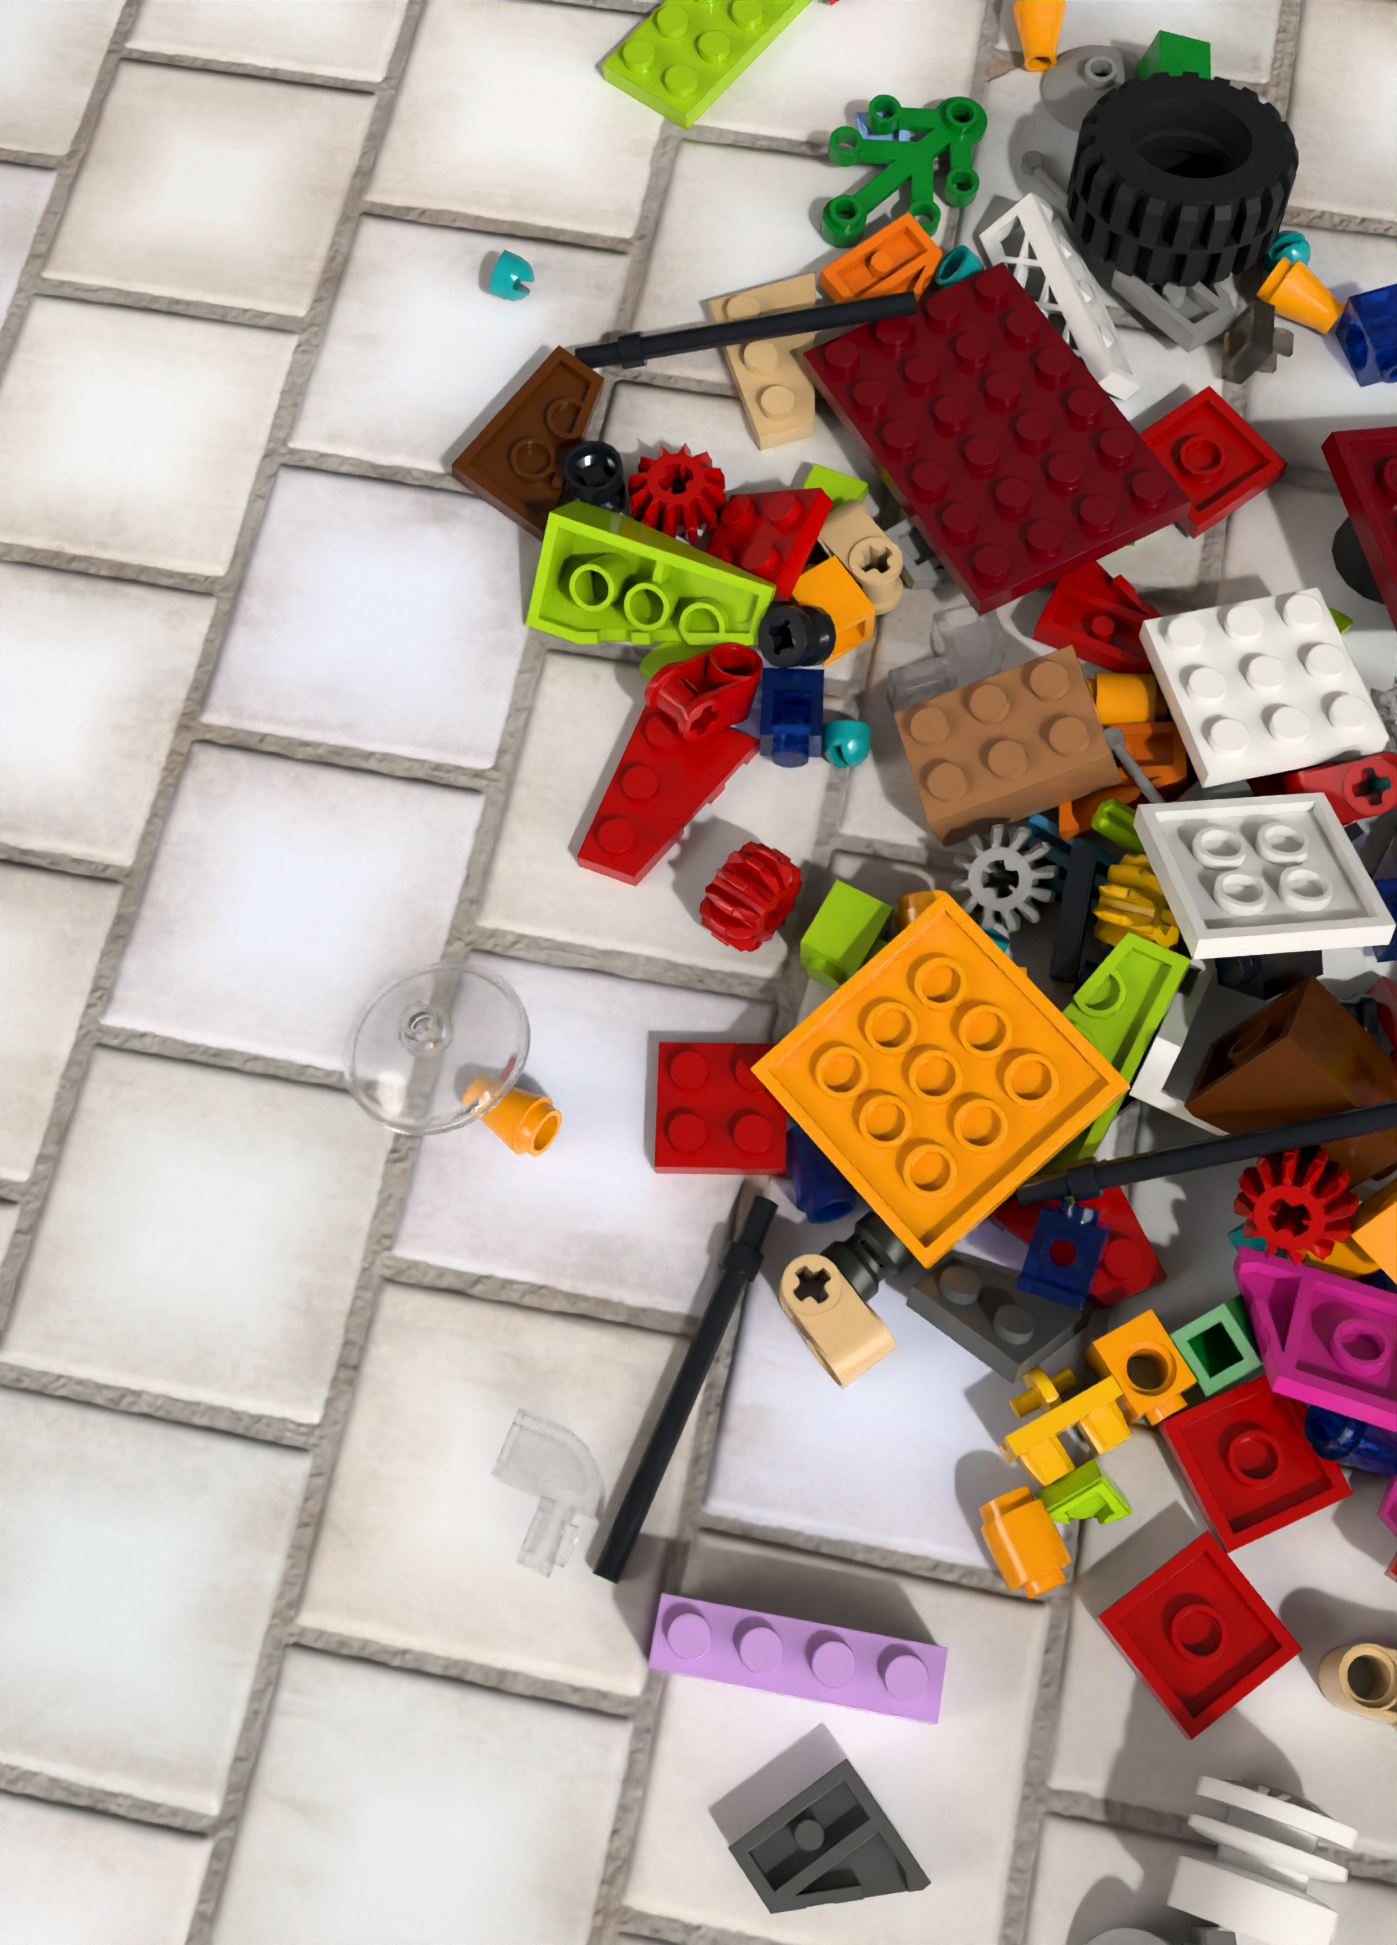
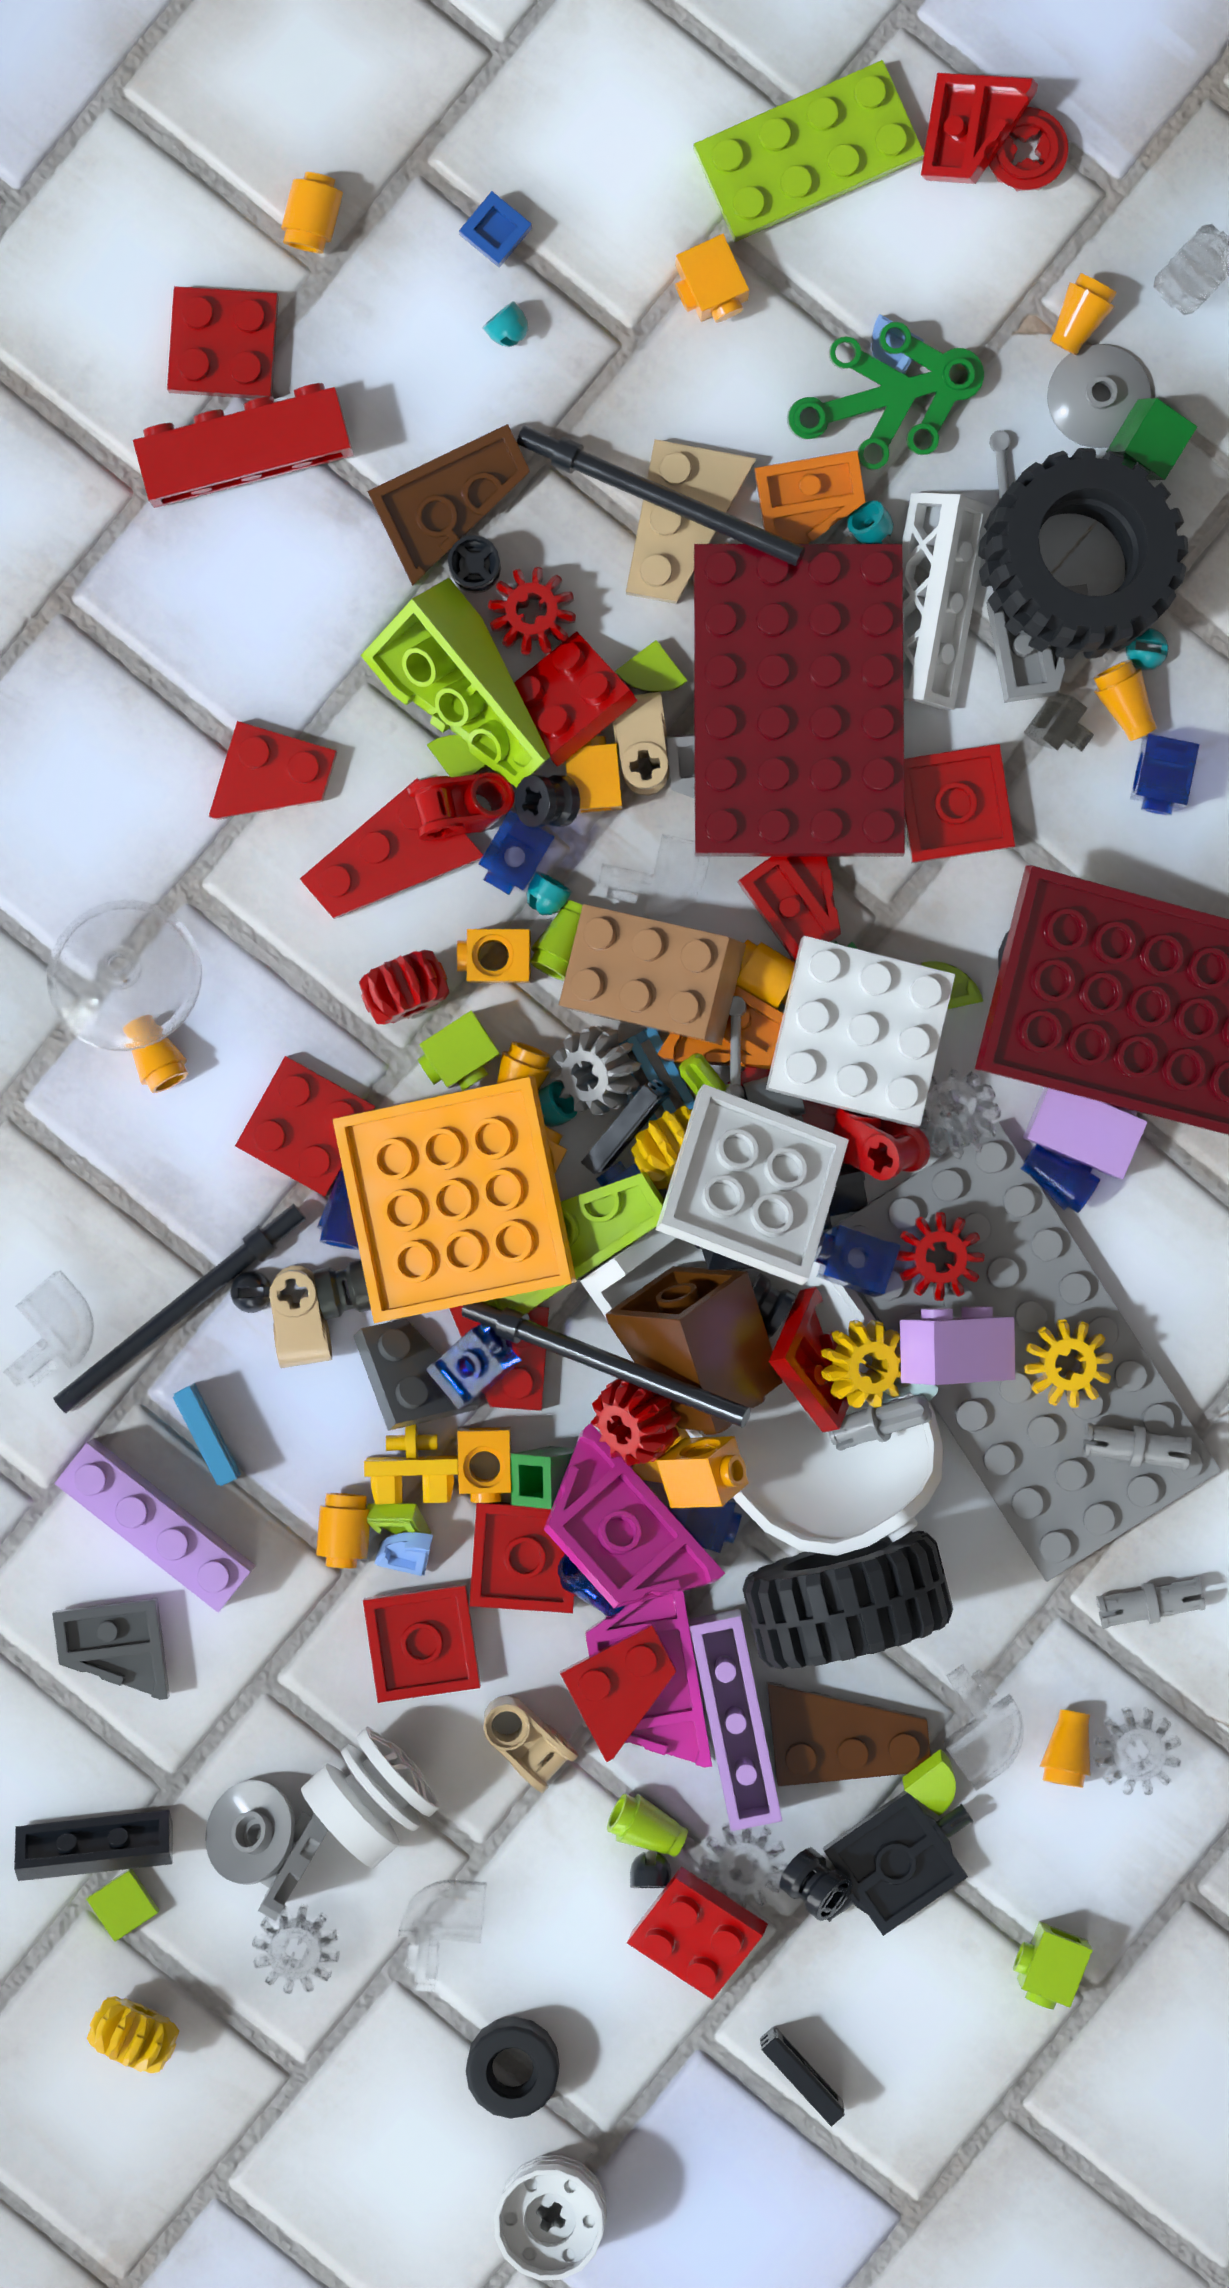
camera: 25 degrees right, 20 degrees up
none -> red brick [133,383,354,508]
none -> red plate [167,286,279,399]
none -> dark azure tile [173,1383,241,1487]
none -> red wing [209,721,338,820]
none -> black hinge [230,1271,272,1313]
none -> light orange brick [281,172,343,254]
none -> light blue tile [374,1532,433,1576]
none -> light orange brick [457,929,531,983]
none -> blue plate [459,191,532,268]
none -> lime cone [530,900,583,981]
none -> light orange brick [675,233,749,323]

